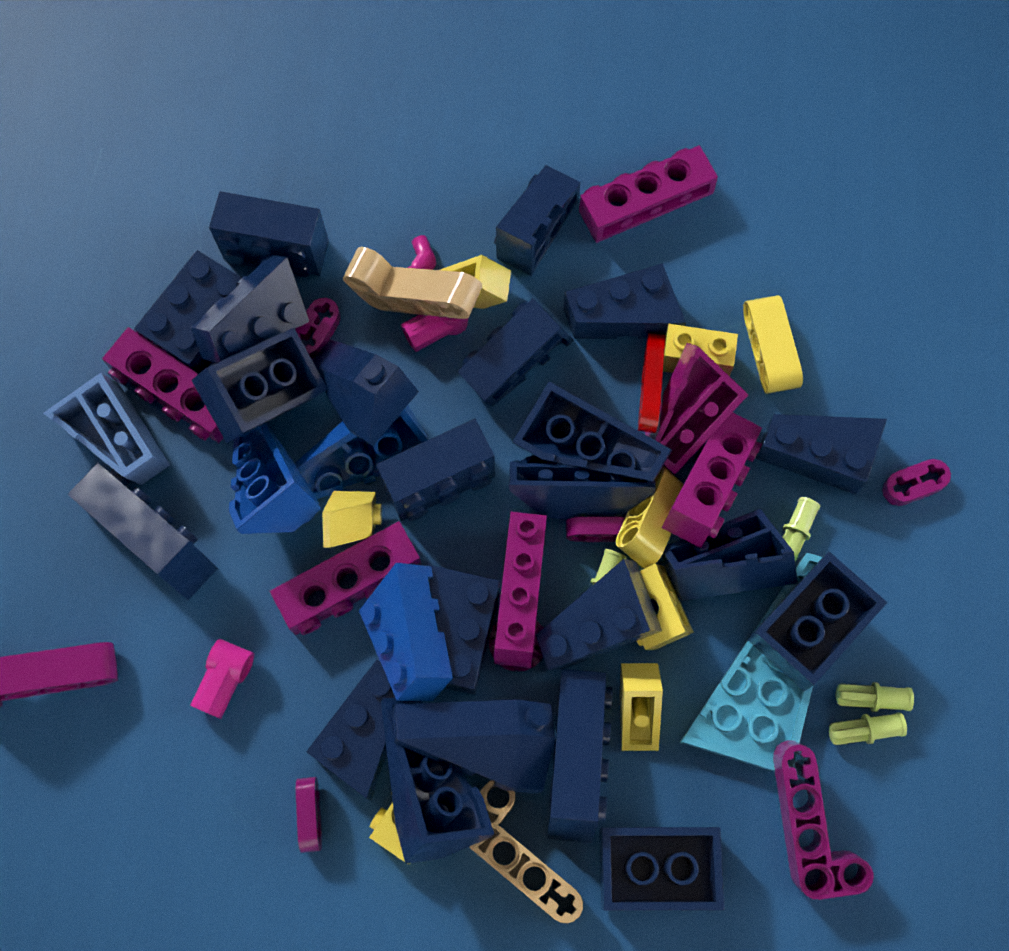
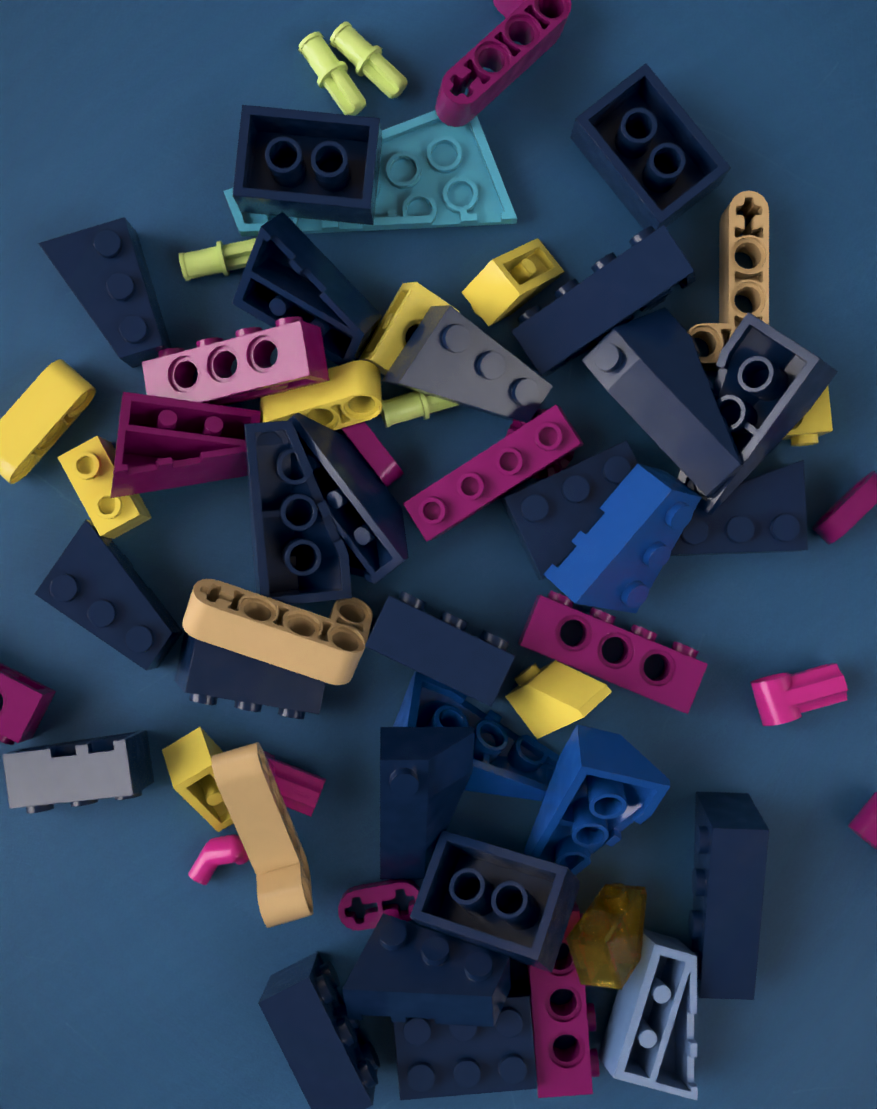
camera: 125 degrees left, 15 degrees up
red beam [638,332,665,433] -> none
magenta beam [882,459,951,506] -> none
none -> tan beam [182,579,373,685]
none -> clear yellow slope [566,883,647,990]

